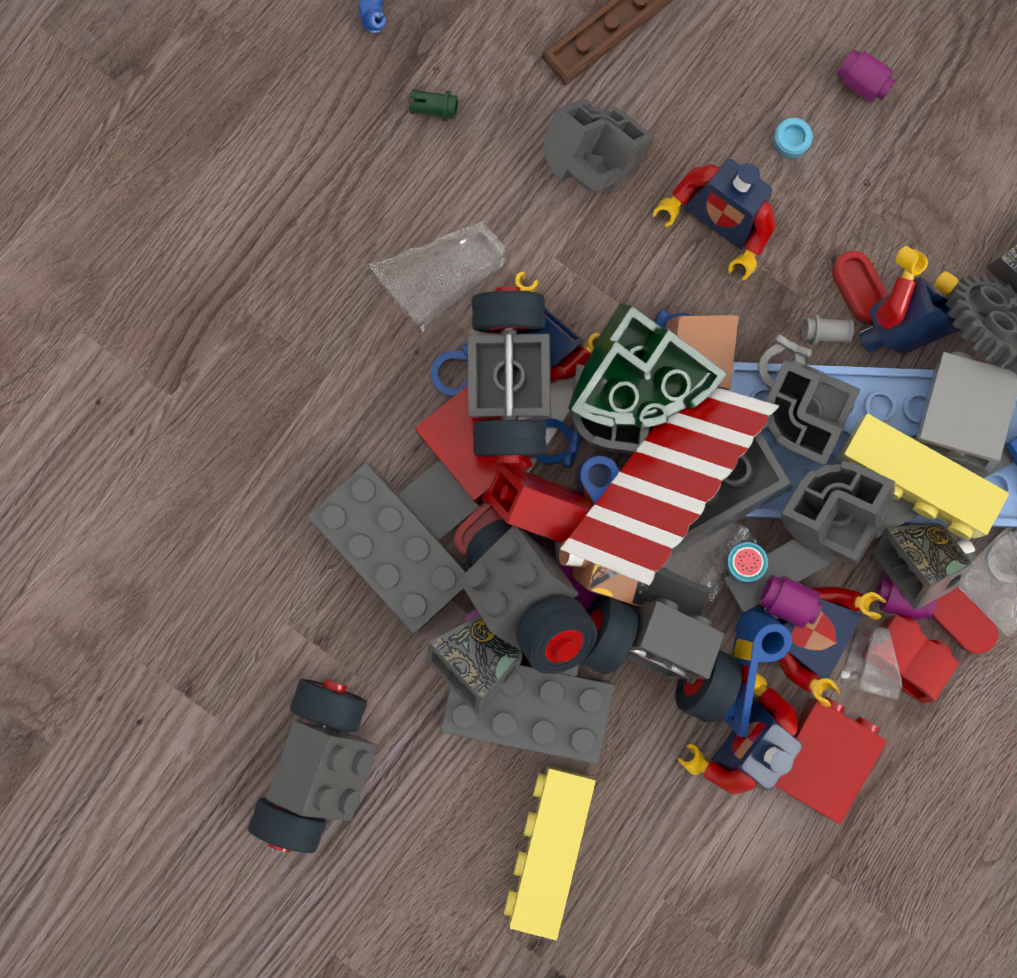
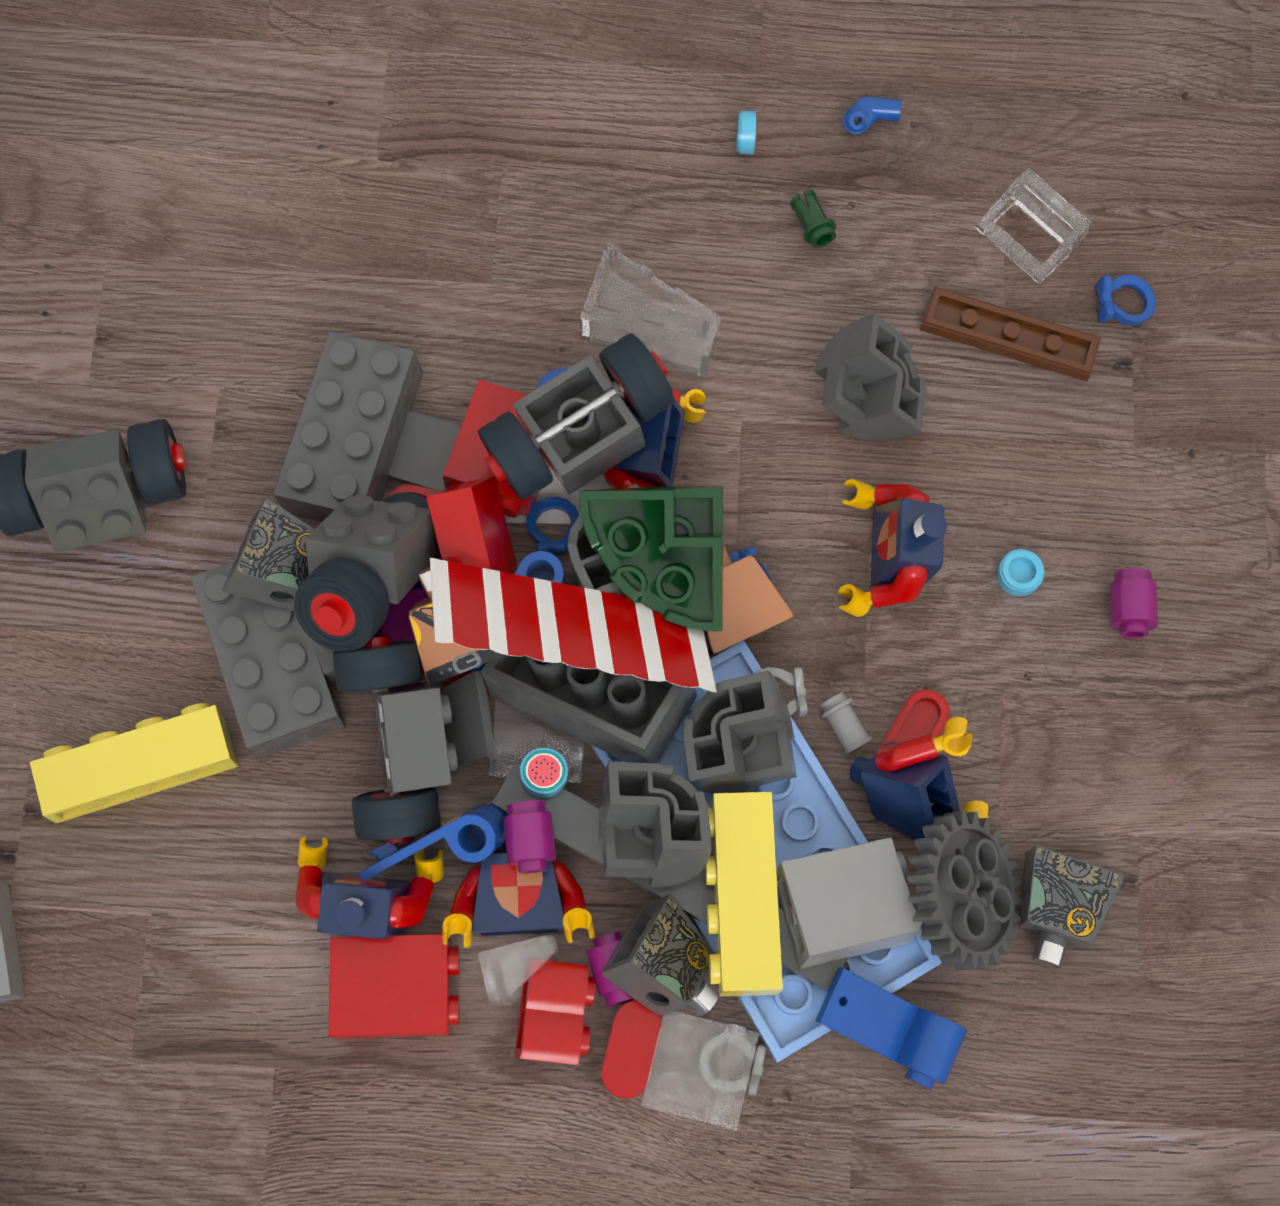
camera: 60 degrees right, 10 degrees down
none -> medium azure tile [736,110,756,155]

